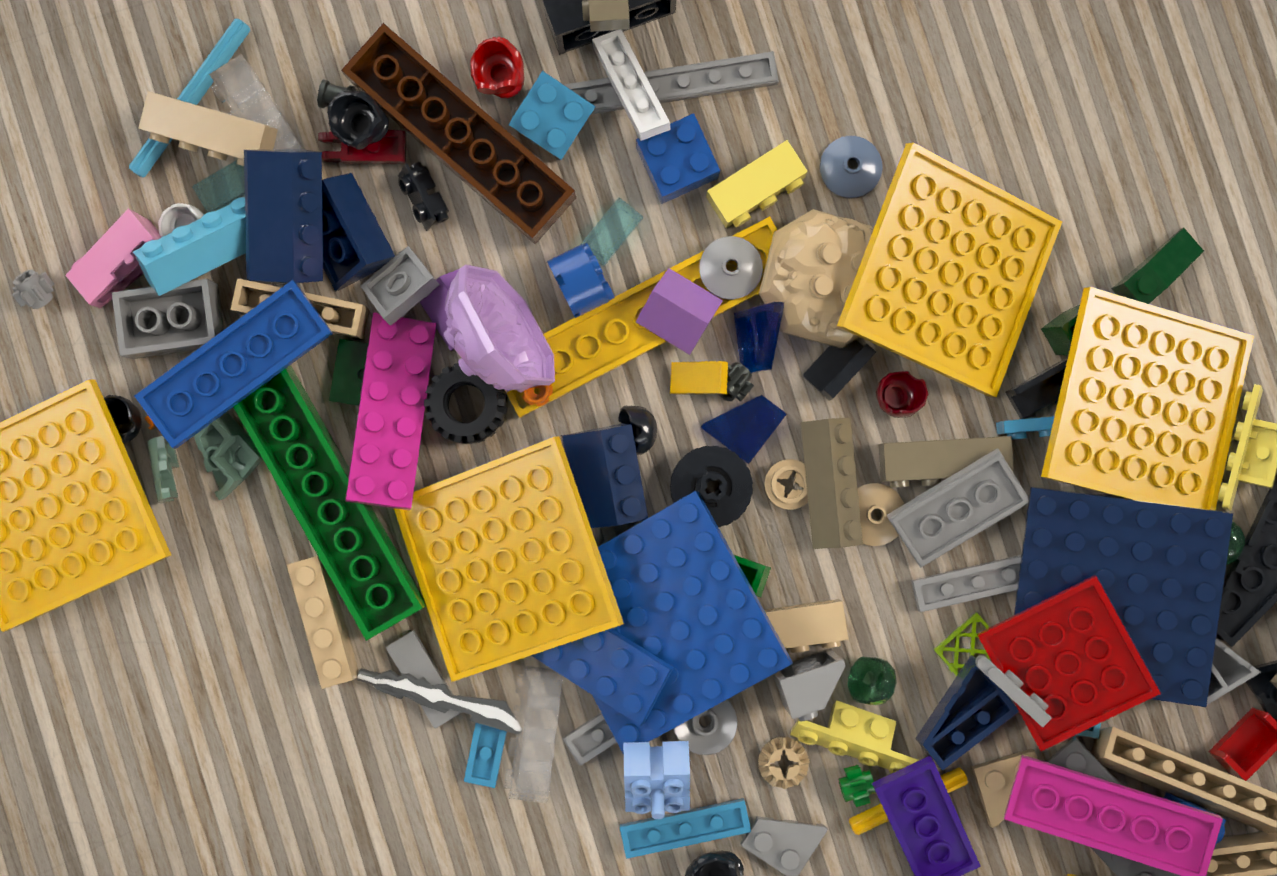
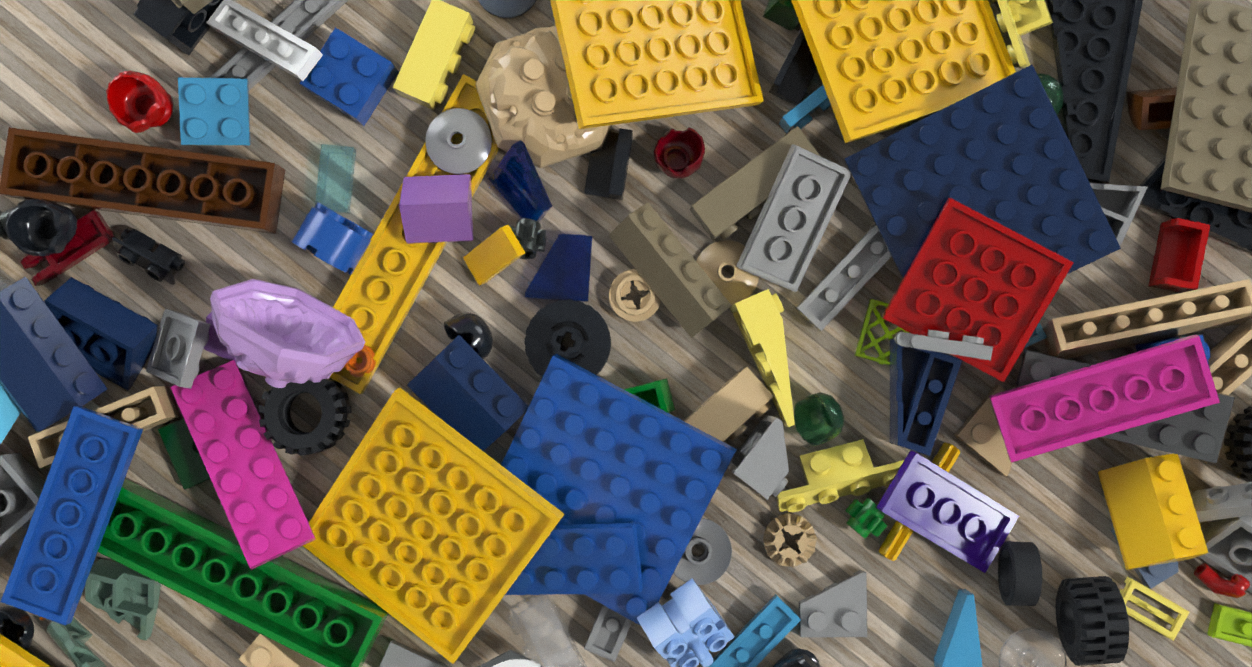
camera: 30 degrees left, 0 degrees up
none -> light yellow wedge [730,289,795,427]

